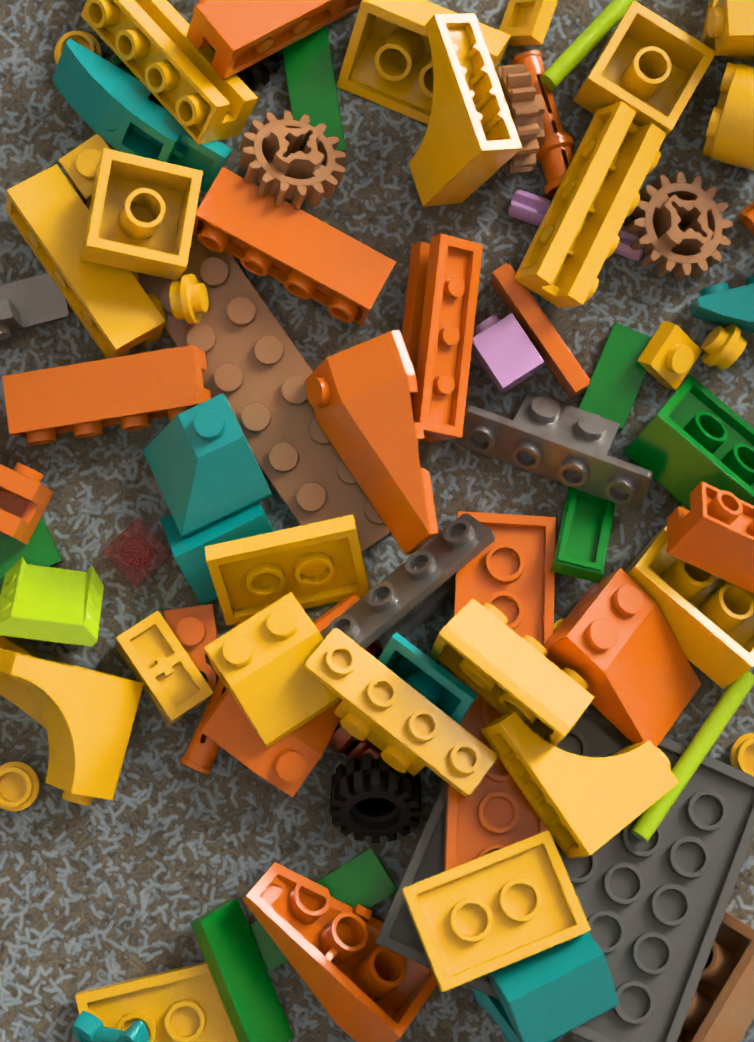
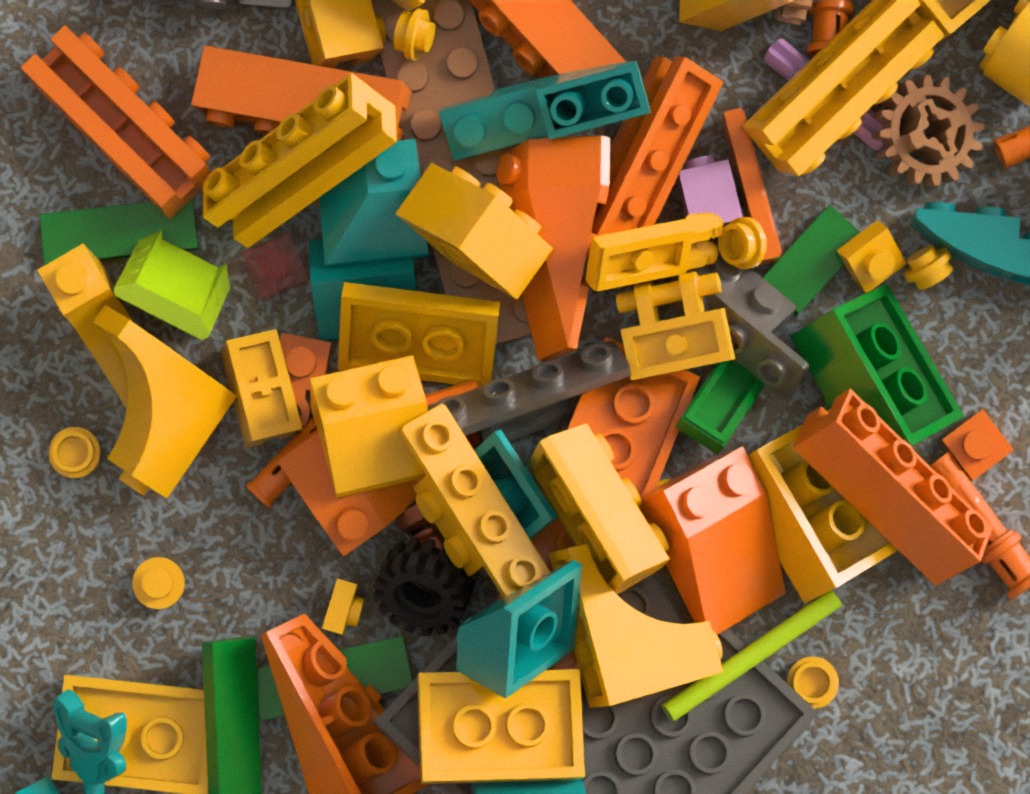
camera: 15 degrees right, 0 degrees up
none -> yellow plate [132,557,185,609]
none -> yellow brick [203,73,397,248]
none -> yellow plate [322,578,366,636]
none -> yellow brick [395,163,553,300]
none -> teal slope [439,61,651,161]
none -> teal slope [456,560,582,699]
none -> yellow hinge [585,212,724,292]
none -> yellow plate [616,271,735,380]
none -> yellow plate [718,217,767,269]

